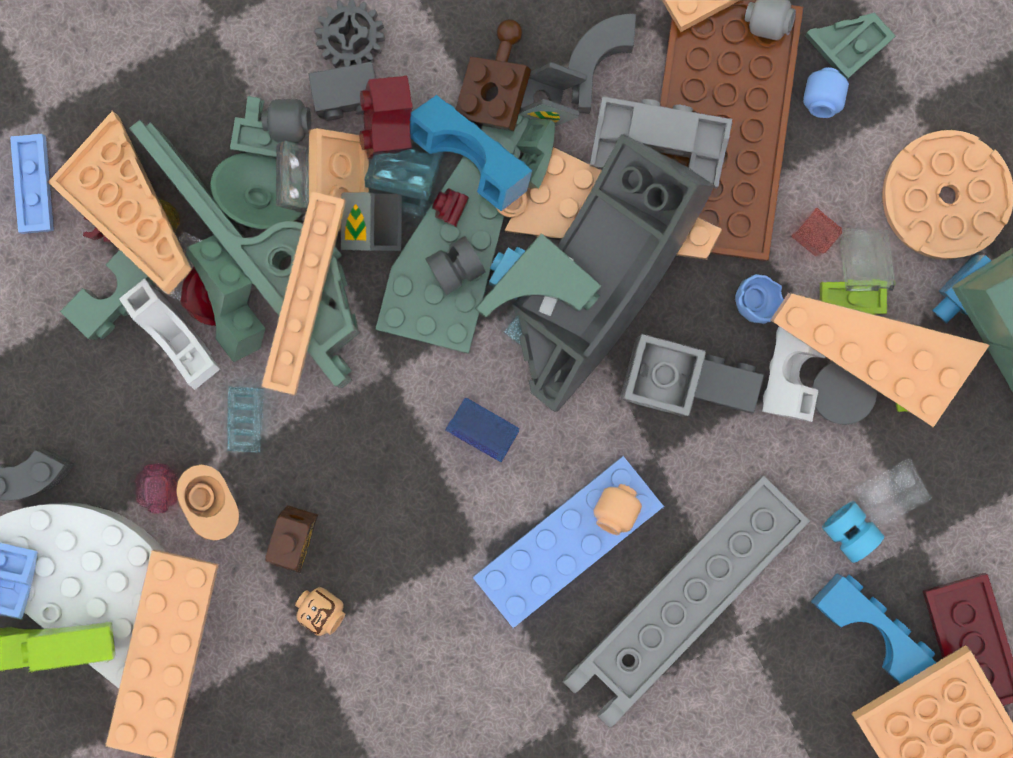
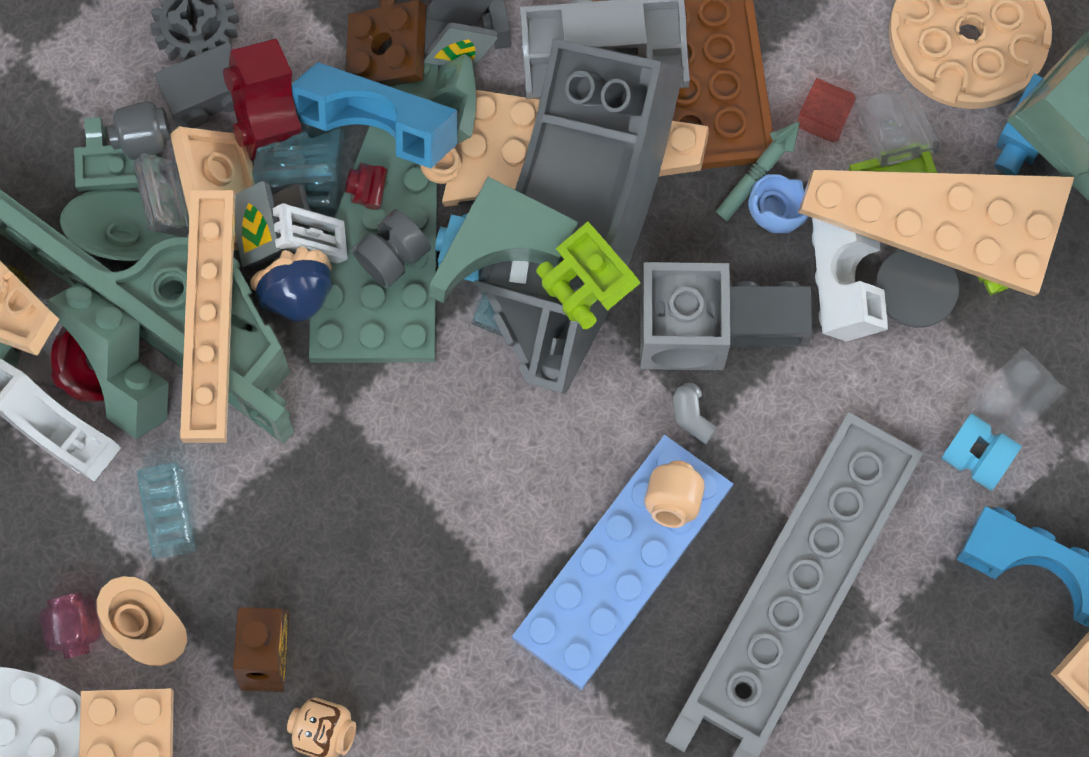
camera: 15 degrees left, 15 degrees down
clear blue panel [445,398,519,463] -> none
none -> dark blue hair [250,247,332,322]
none -> white tile [273,203,348,264]
none -> lime plate [536,221,641,329]
none -> light grey arm [672,382,718,445]
none -> sand green piece [715,121,800,221]

